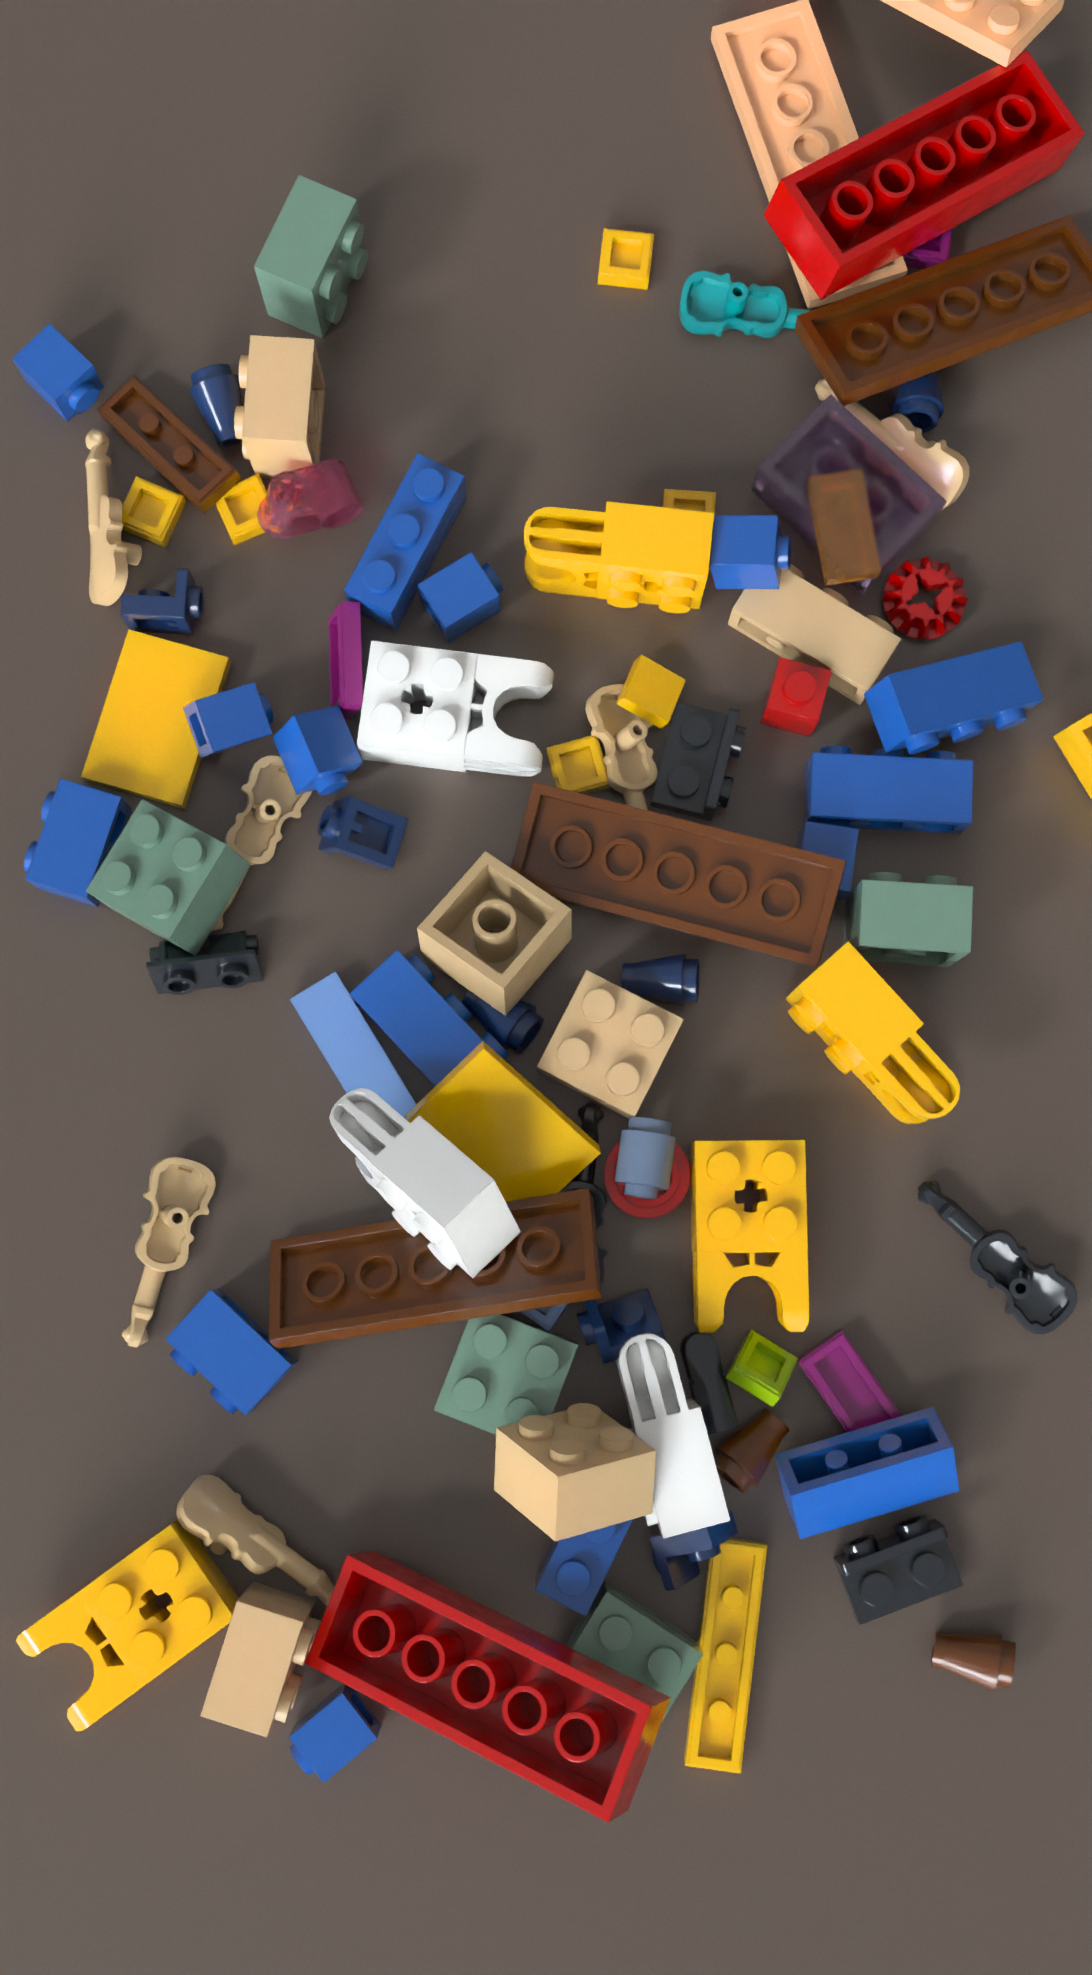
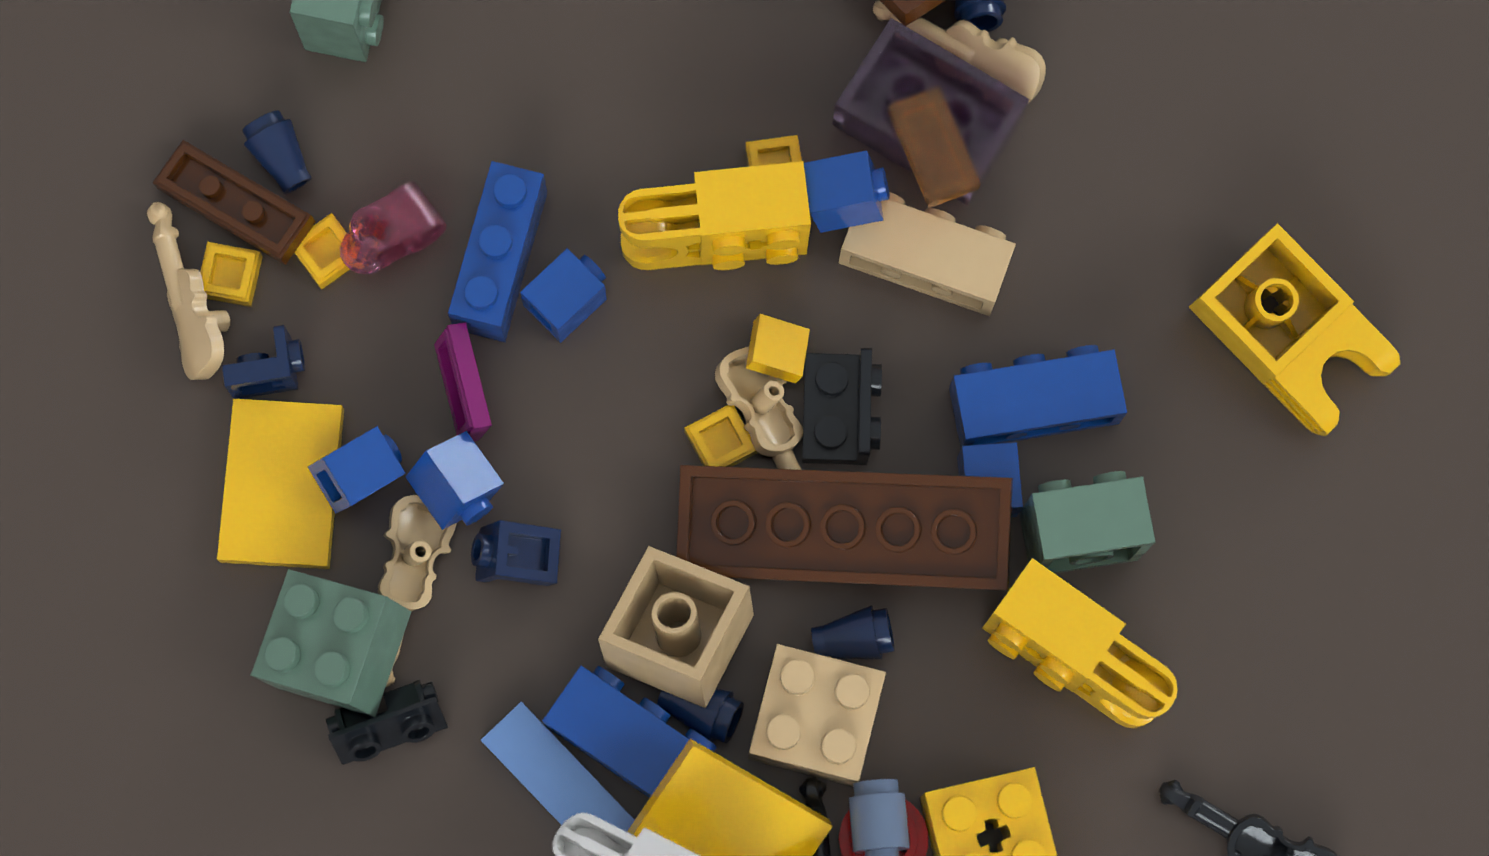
camera: 15 degrees left, 5 degrees down
blue brick [12,323,104,422] -> none
blue brick [24,778,132,907] -> none
tan brick [234,335,326,482] -> none
white brick [357,641,554,777] -> none
red brick [760,657,832,737] -> none
blue brick [864,641,1044,755] -> none
red gear [883,556,968,640] -> none

